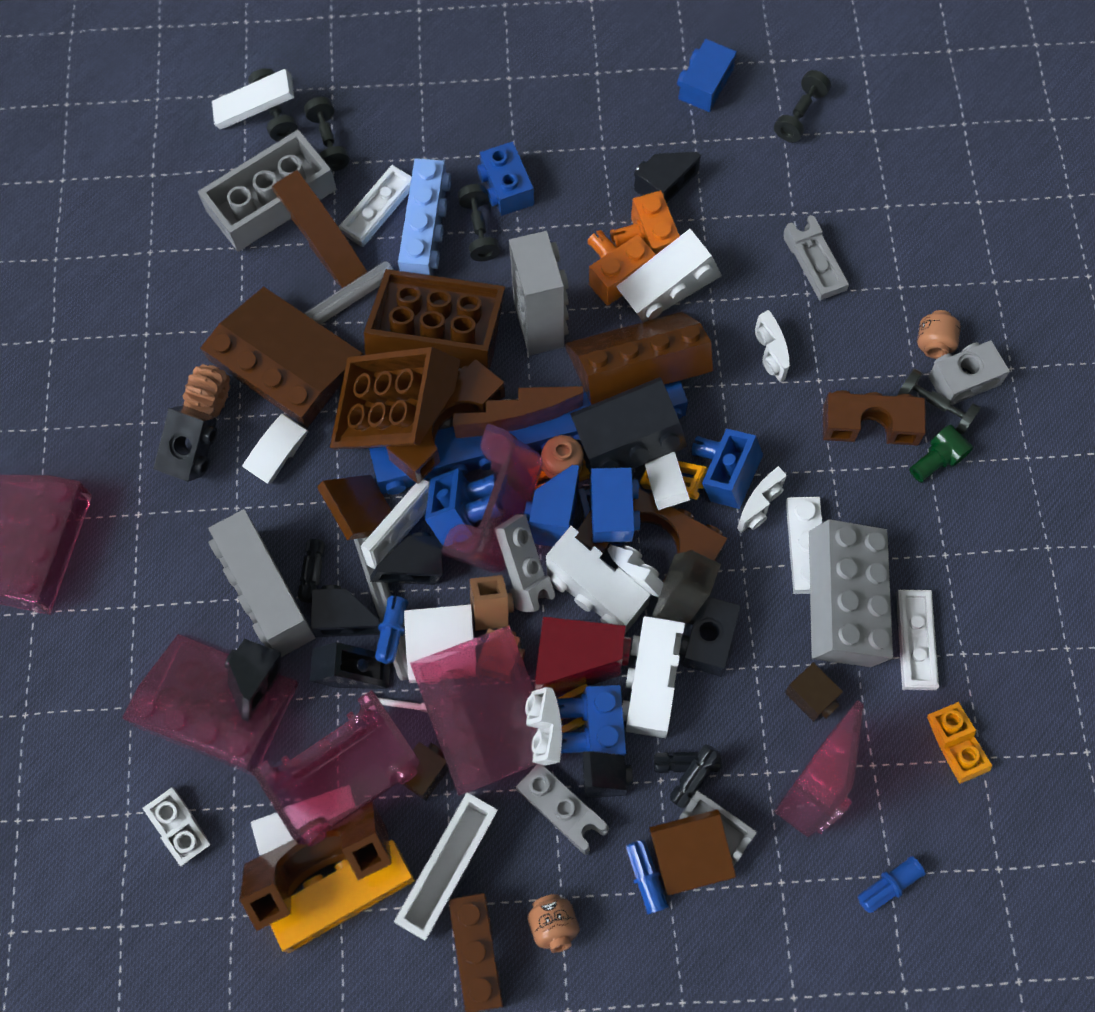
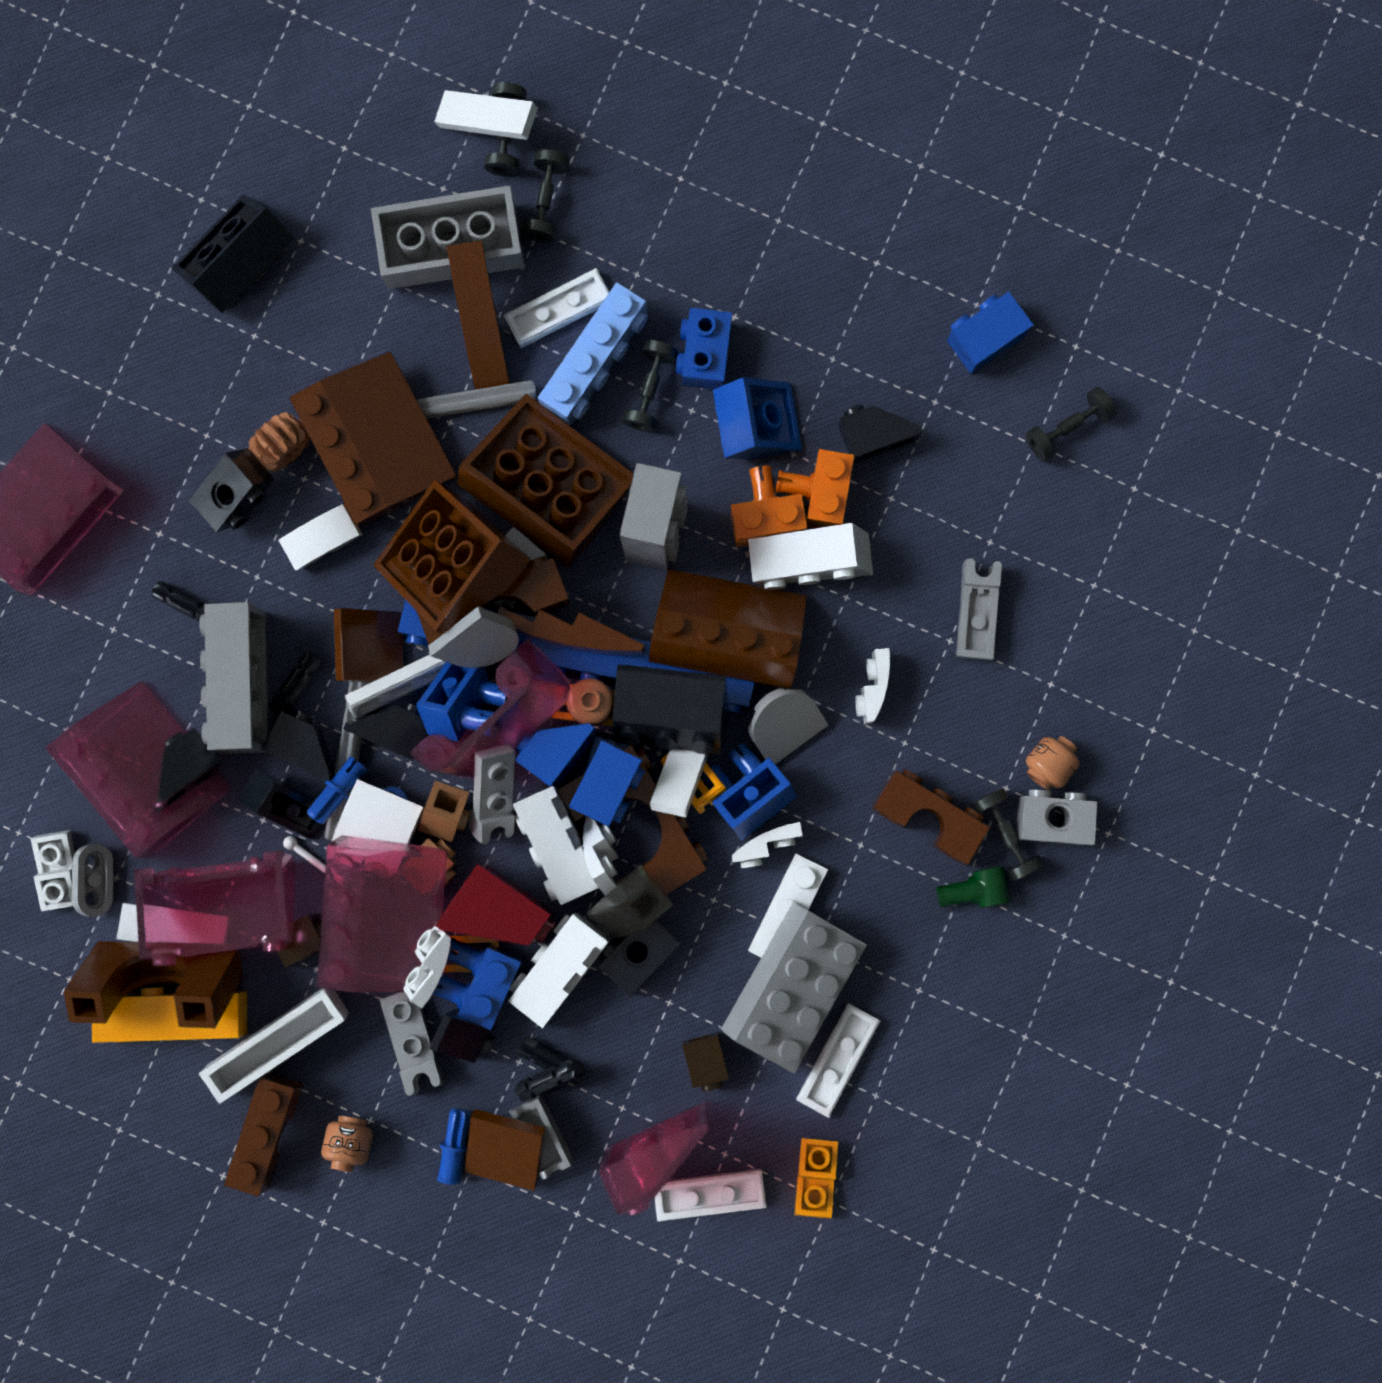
camera: 30 degrees right, 15 degrees up
blue axle [858,856,926,913] -> none
none -> light grey plate [72,844,113,917]
none -> black axle [151,581,204,622]
none -> black slope [171,195,294,313]
none -> light grey tile [428,607,519,668]
none -> white tile [653,1169,766,1221]
none -> blue slope [713,377,802,460]
none -> light grey tile [748,688,828,764]

